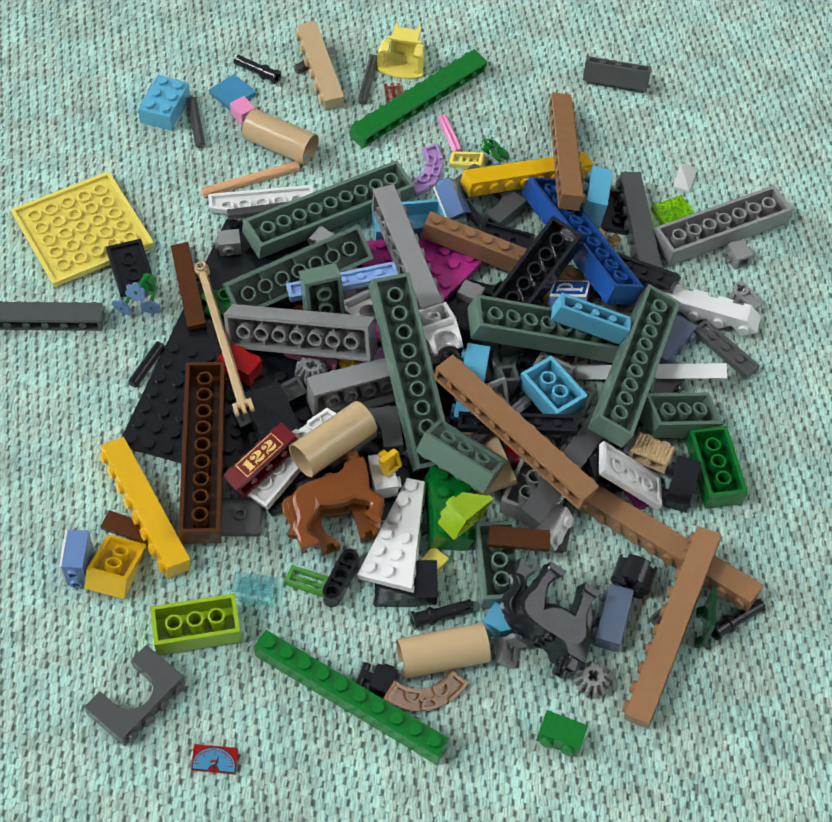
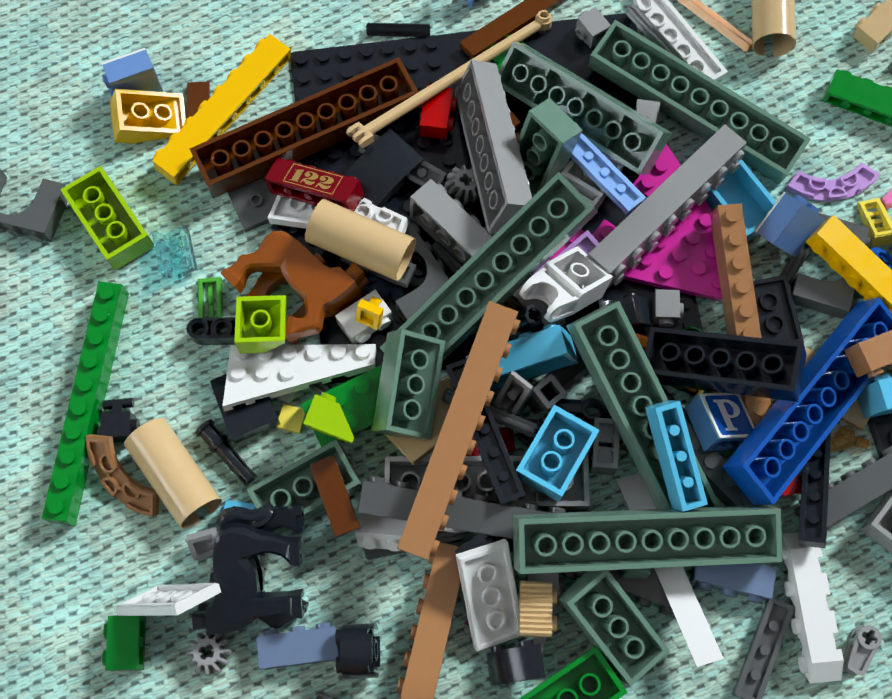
camera: 70 degrees right, 15 degrees up
none -> white tile [116,583,221,616]
none -> lime slope [234,295,287,354]

